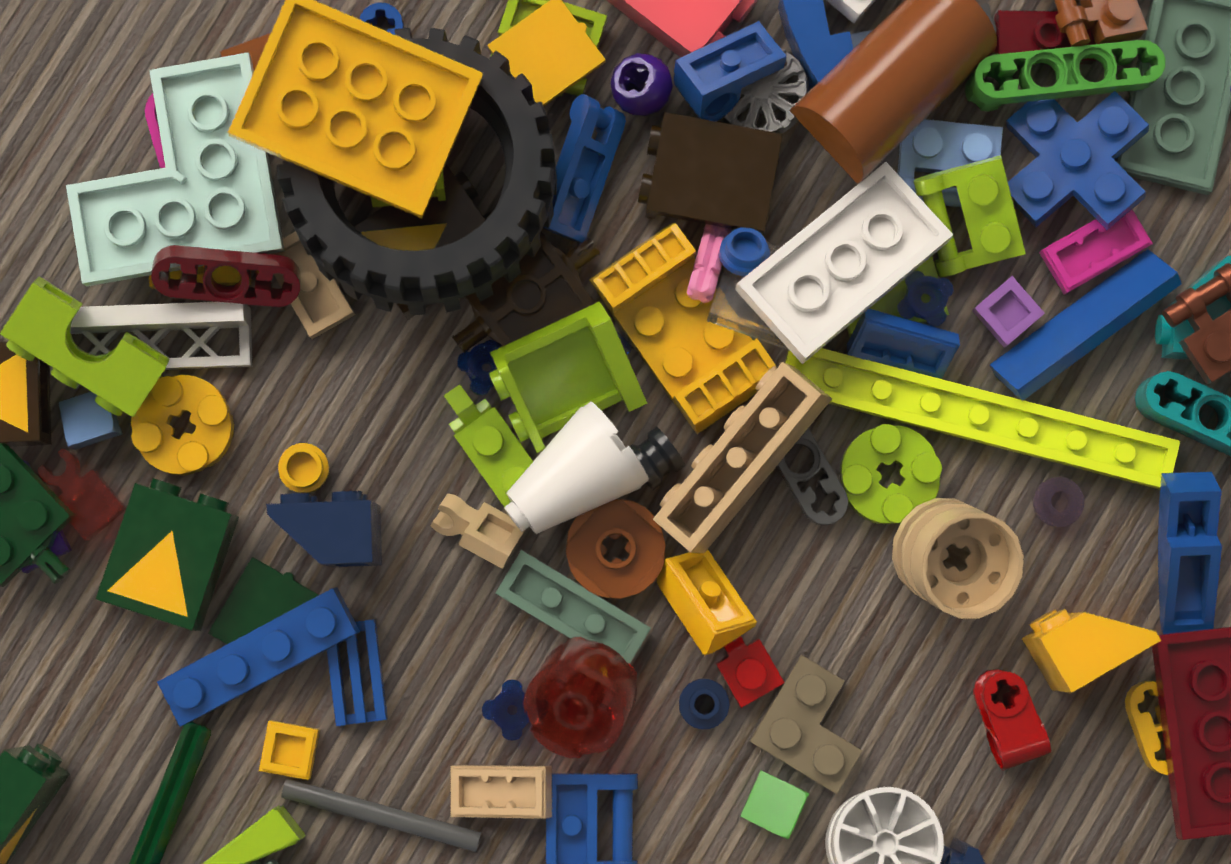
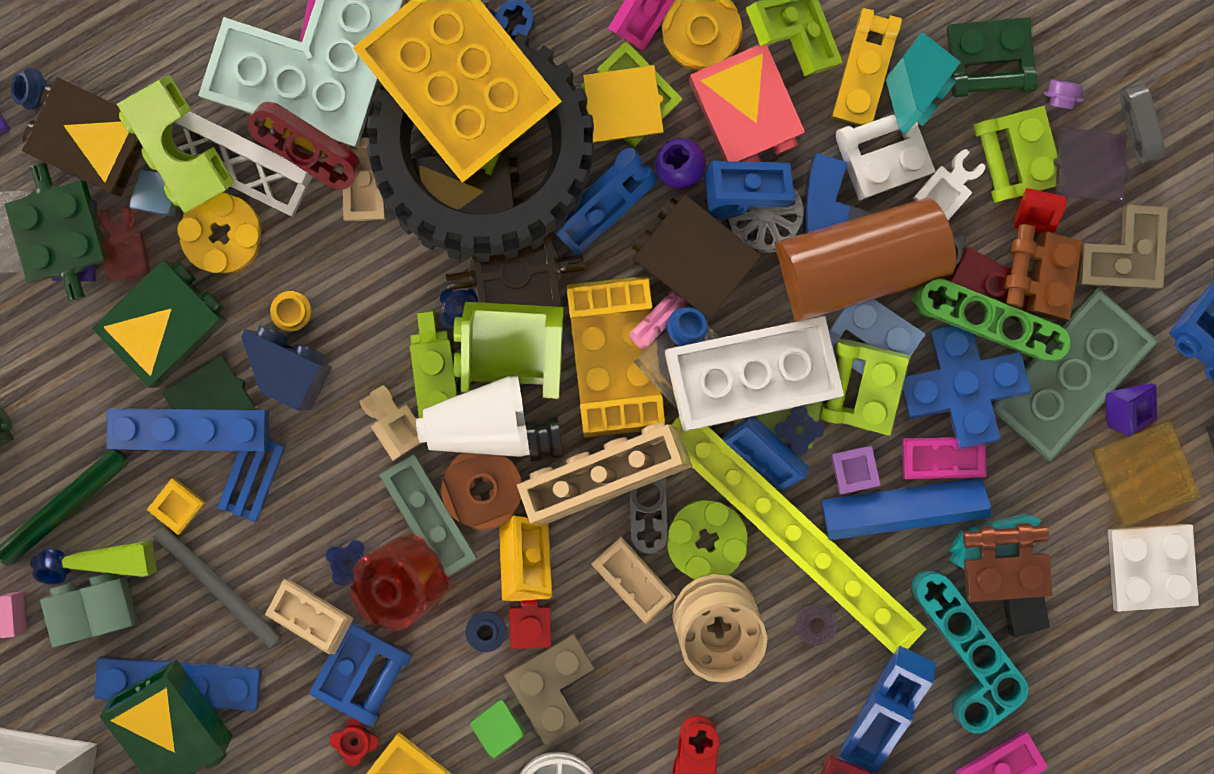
camera: 30 degrees right, 5 degrees up
yellow slope [1022,609,1161,693] -> none
none -> tan plate [591,536,676,624]

